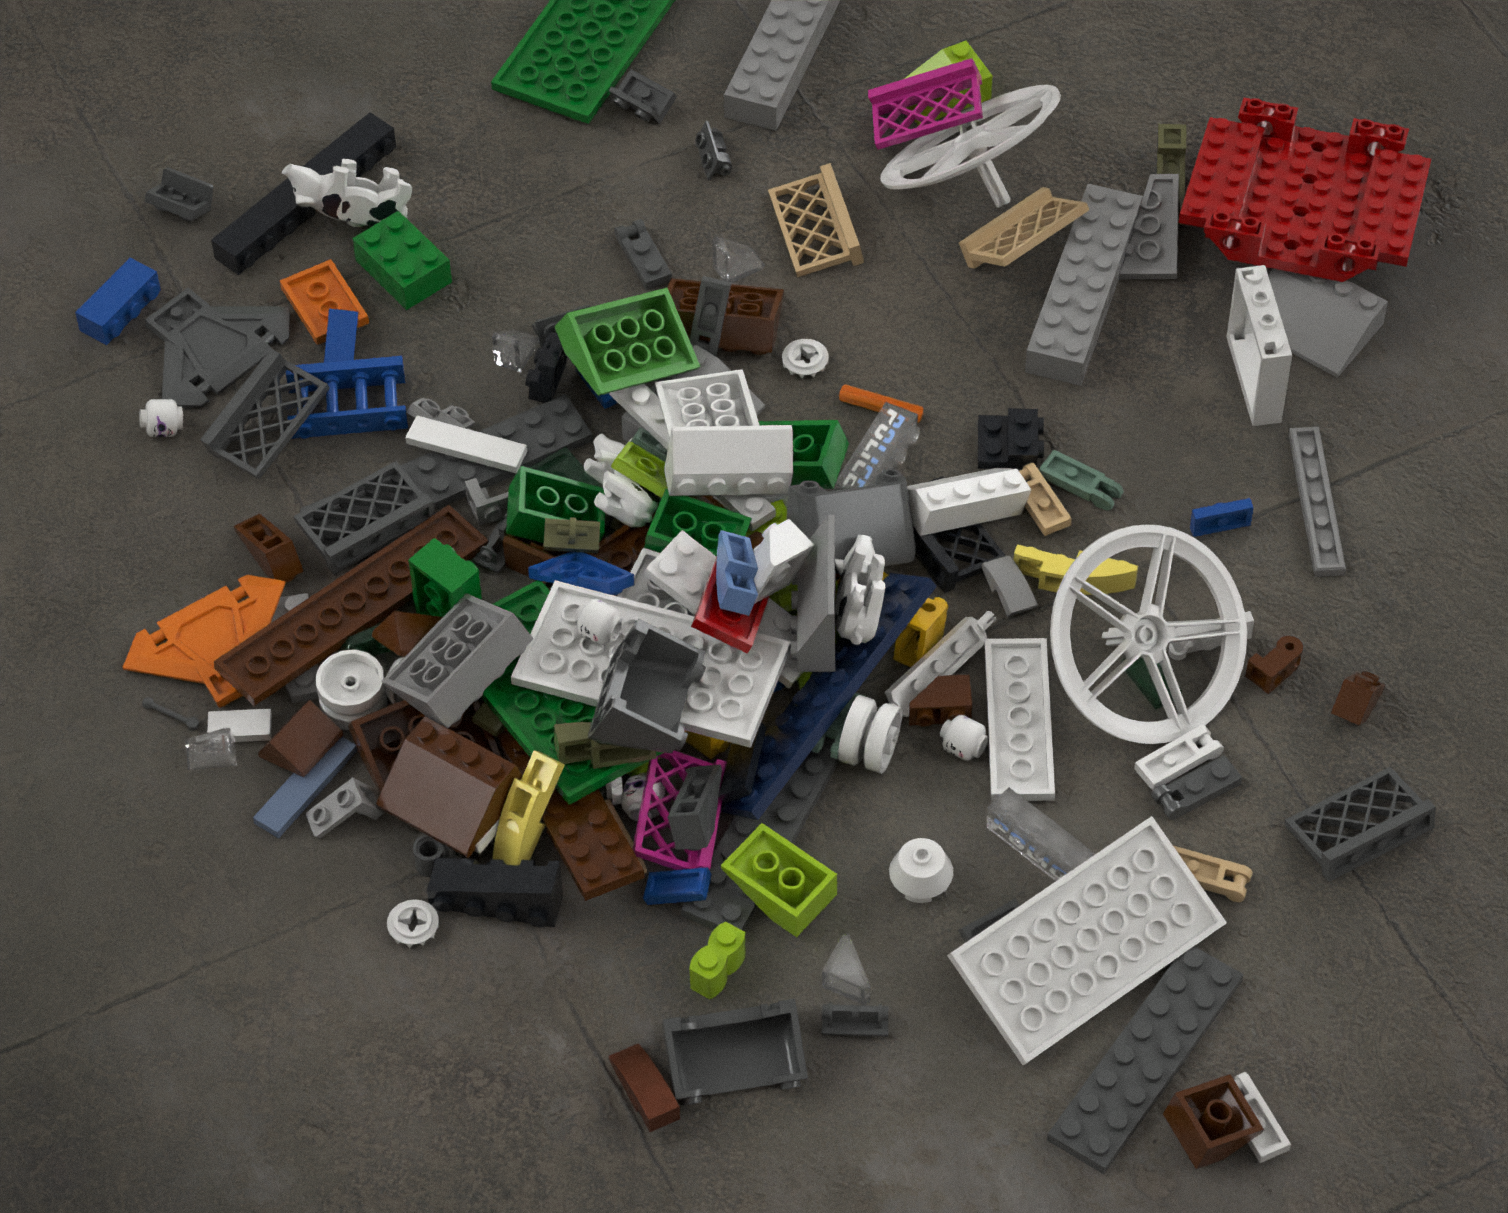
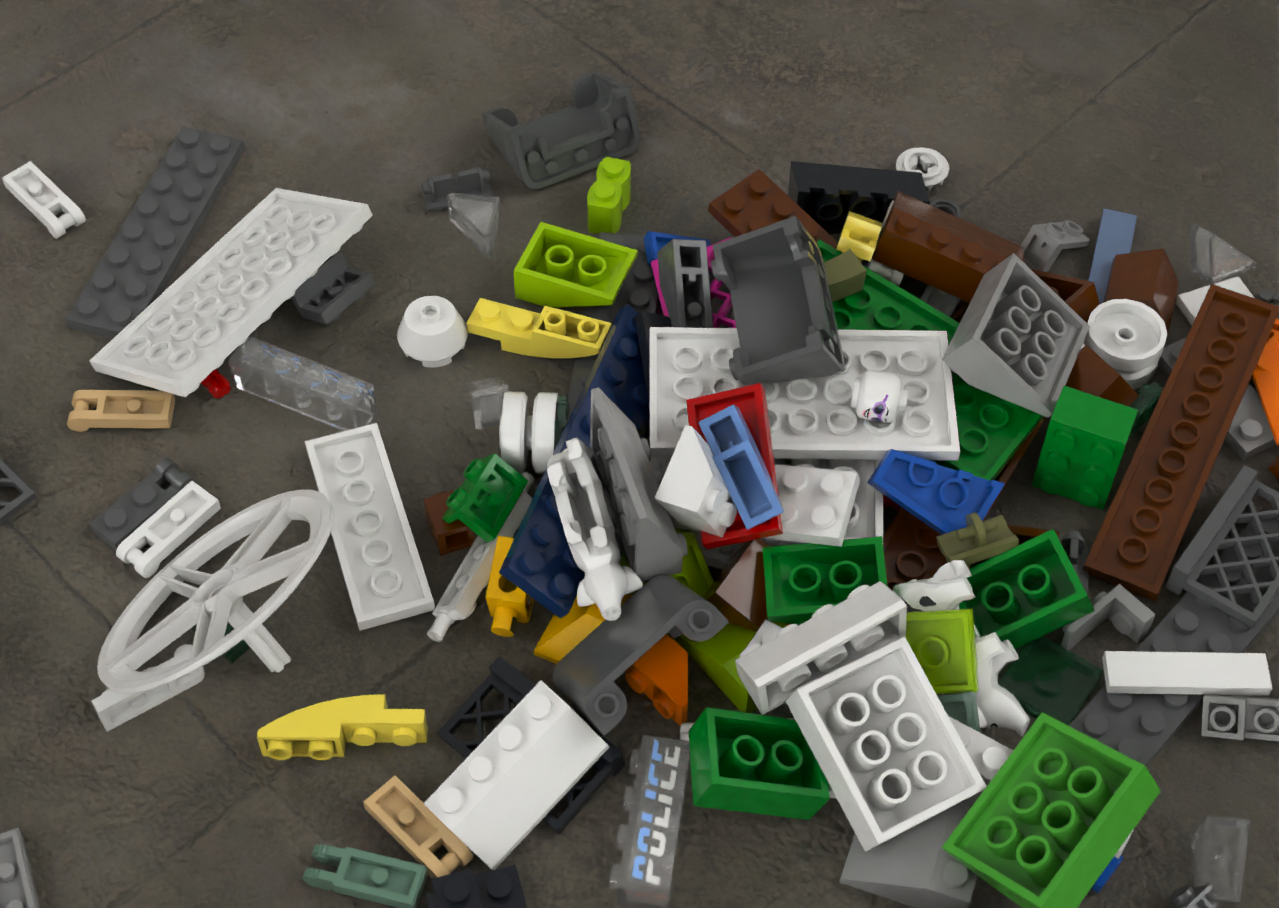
camera: 160 degrees right, 0 degrees up
black plate [525,332,568,403] -> none
copper slope [608,1043,680,1132] -> none
white head [940,715,989,761] -> none
light grey slope [981,555,1038,617] -> none
reddish brown slope [1163,1074,1264,1169] -> none
blue plate [1190,498,1254,537] -> none
reddish brown leg [1245,636,1303,694] -> none
none -> green bracket [442,453,528,542]
none -> clear slope [465,377,509,429]
none -> light yellow slope [466,298,612,358]

